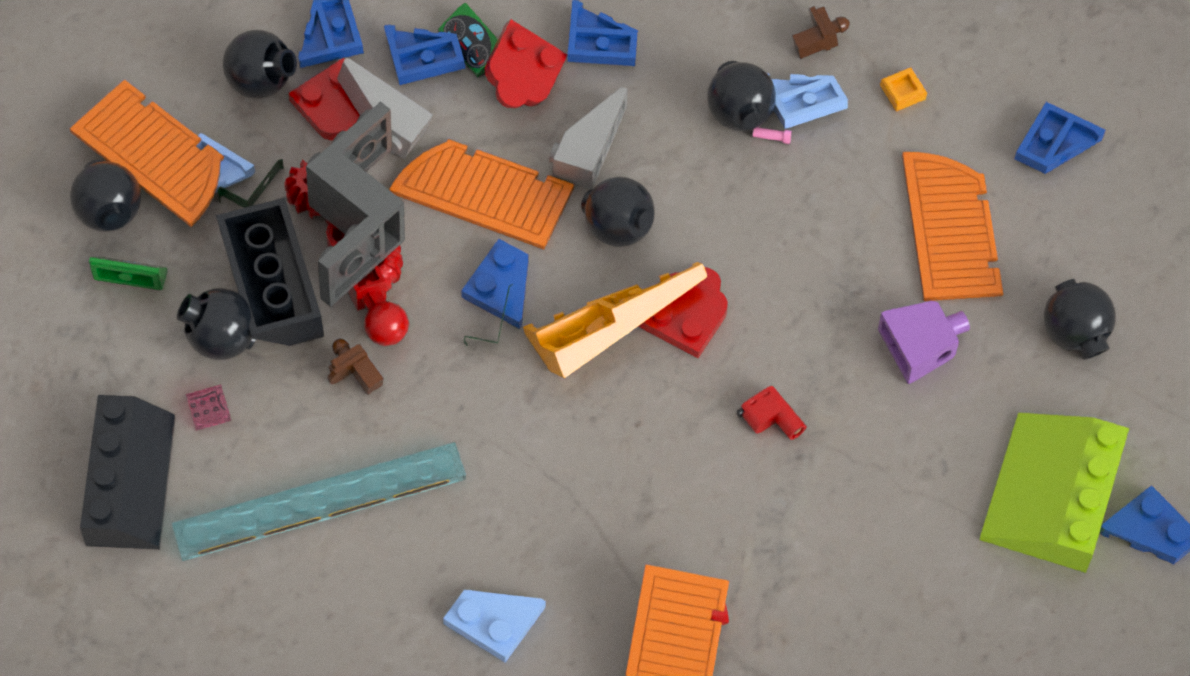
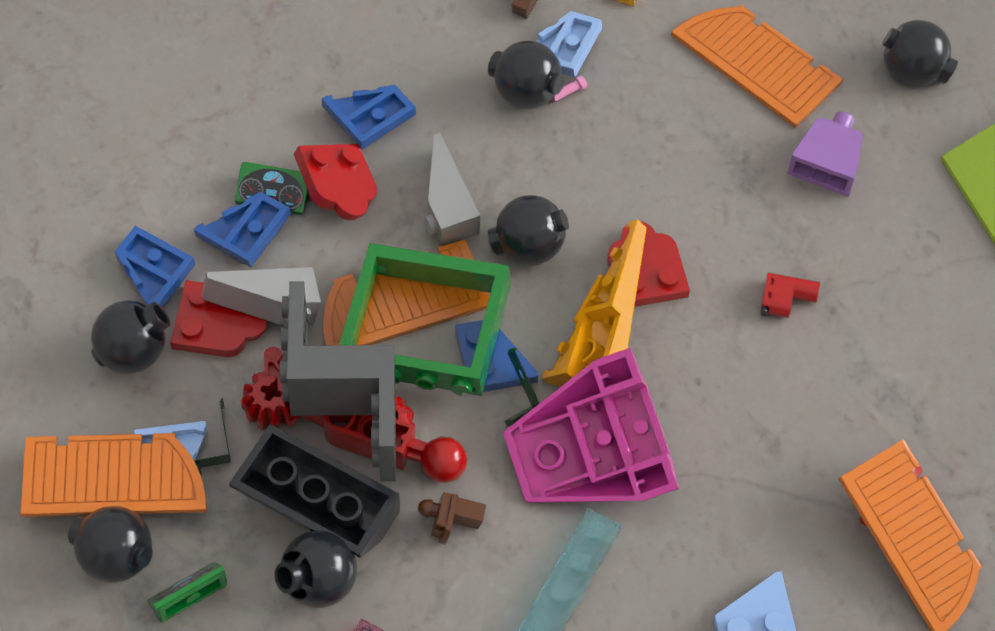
camera: 45 degrees left, 0 degrees up
none -> green window [339,243,511,396]
none -> dark pink wedge [503,348,679,503]

